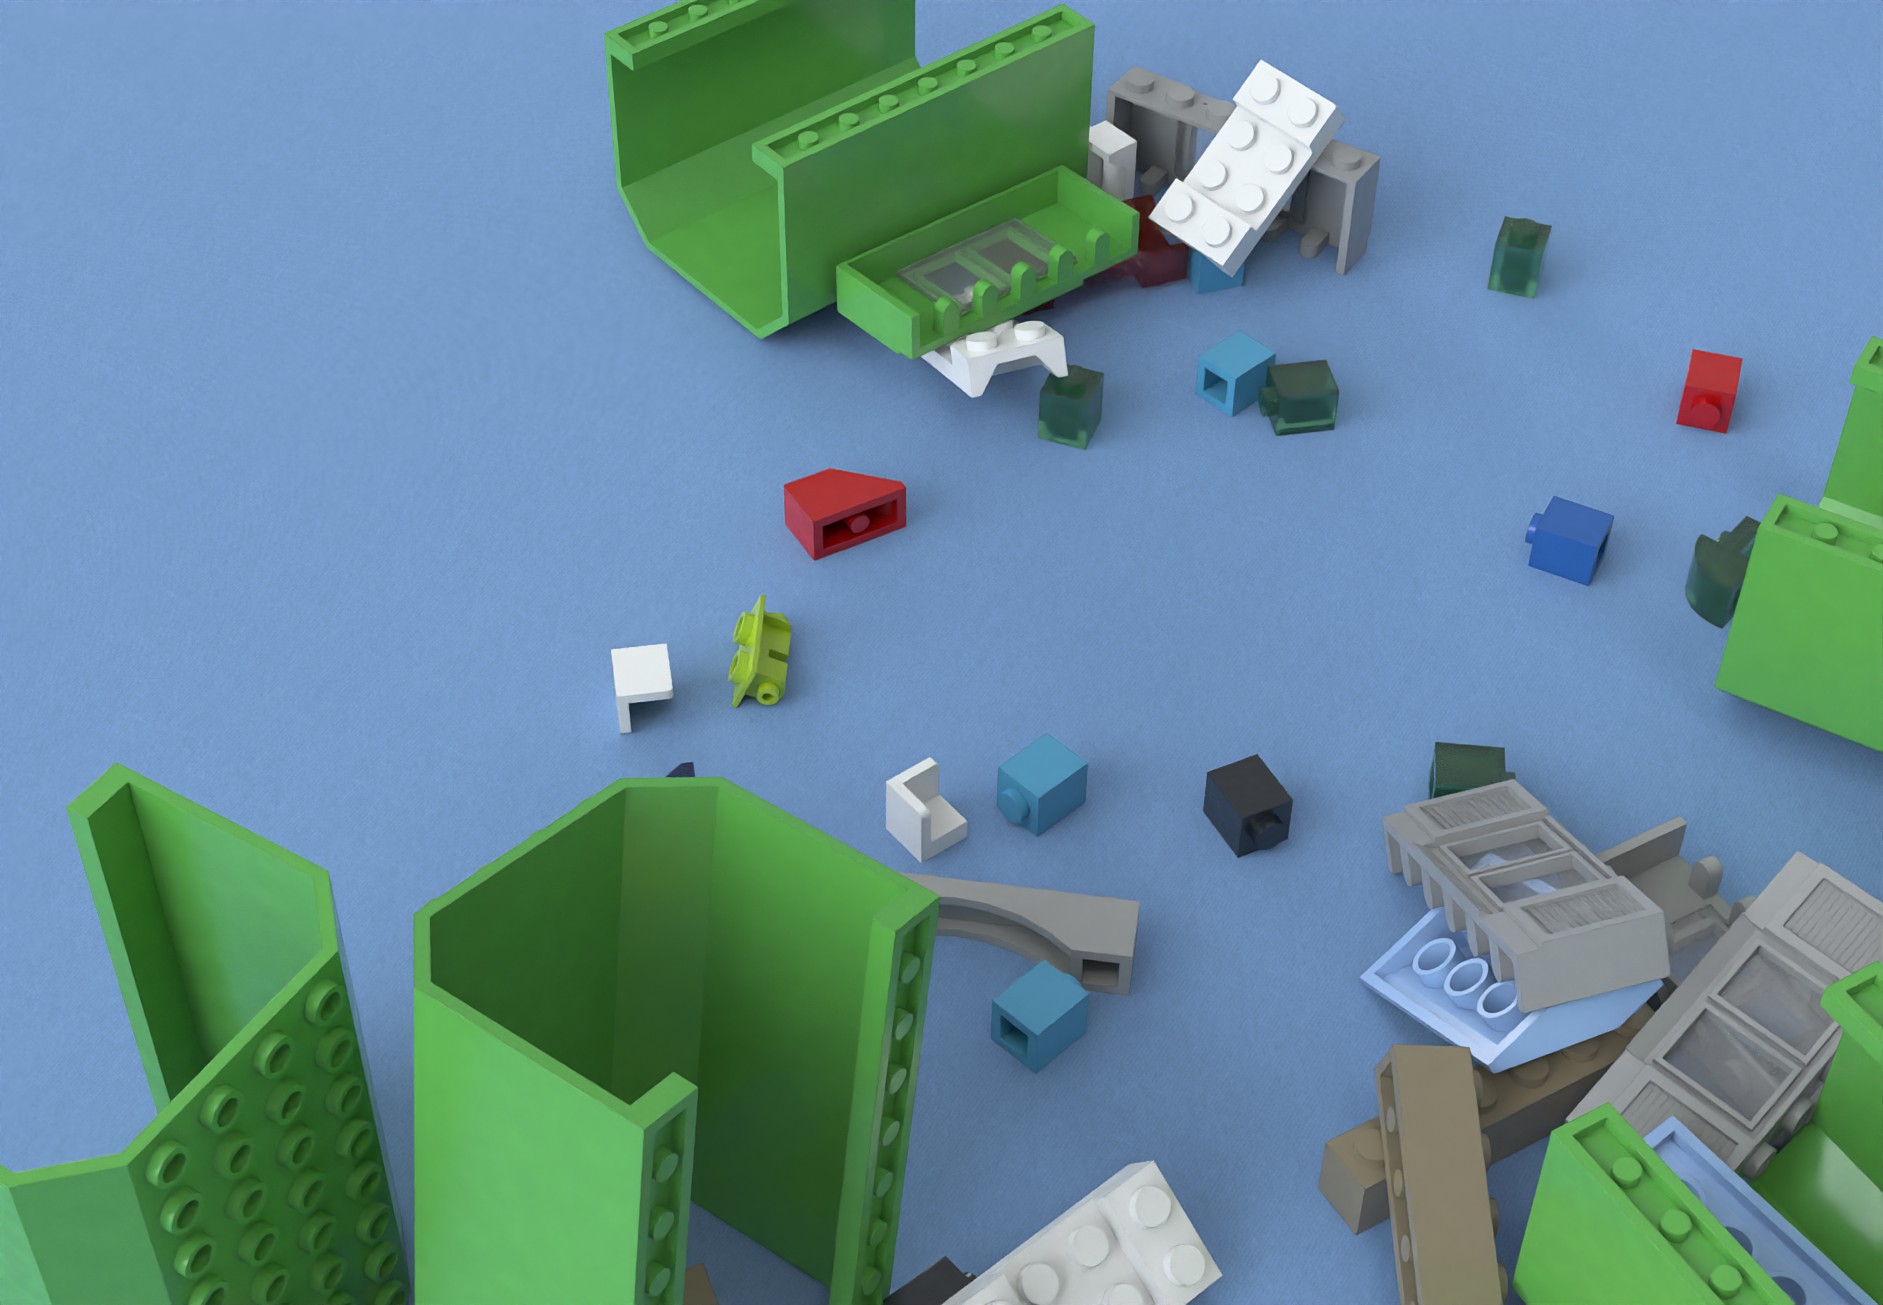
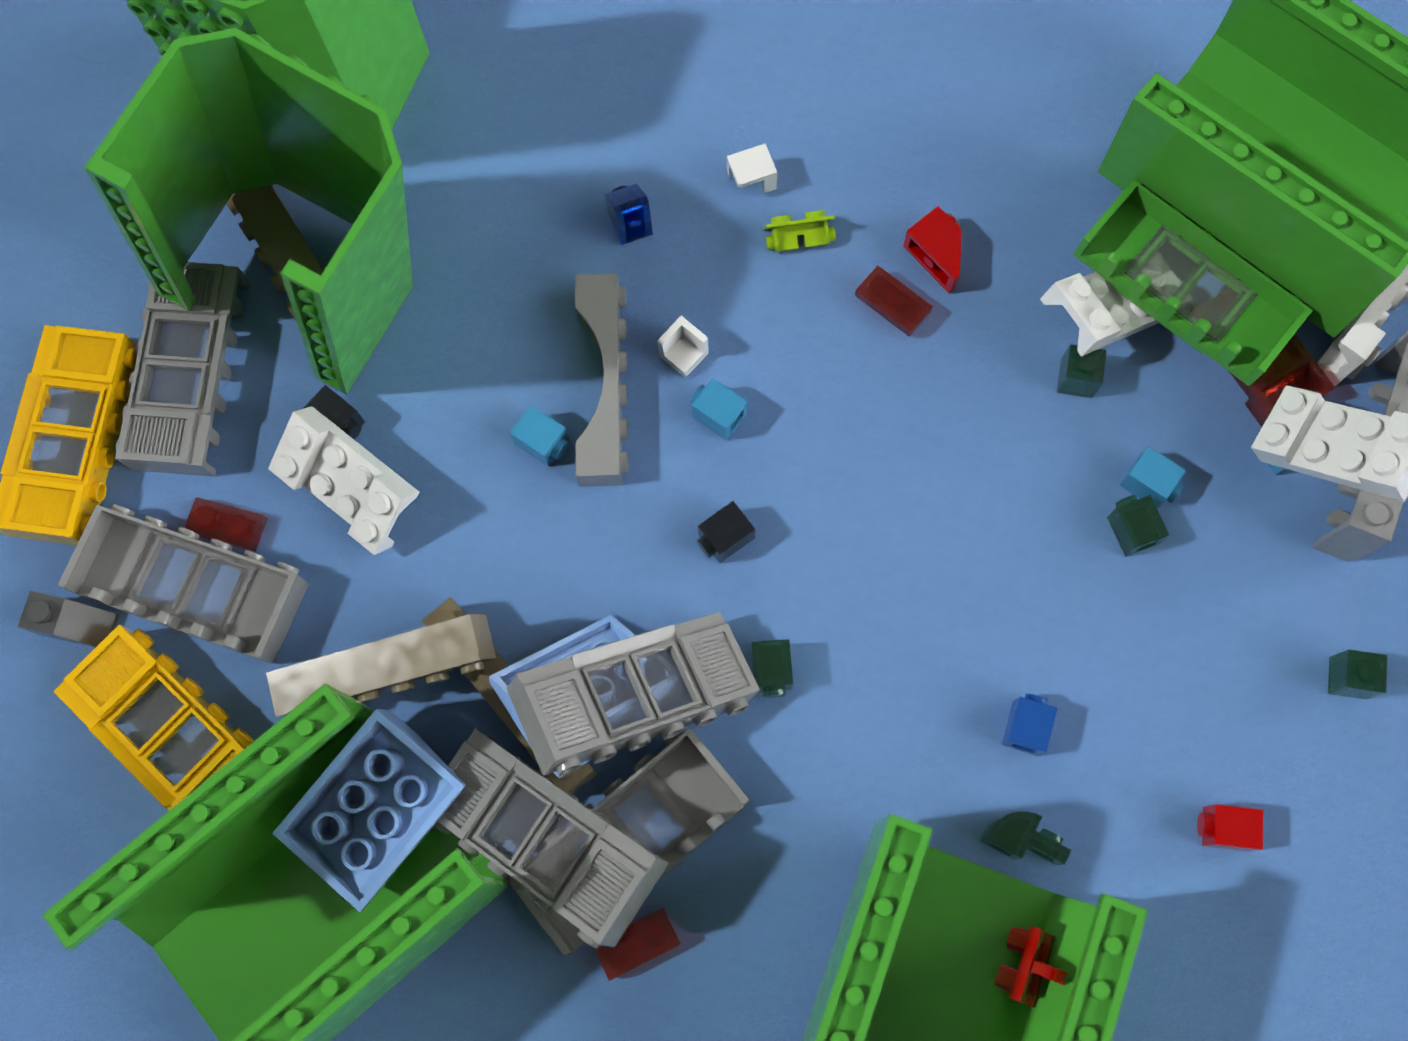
camera: 85 degrees right, 30 degrees up
none -> clear red plate [855,266,933,337]

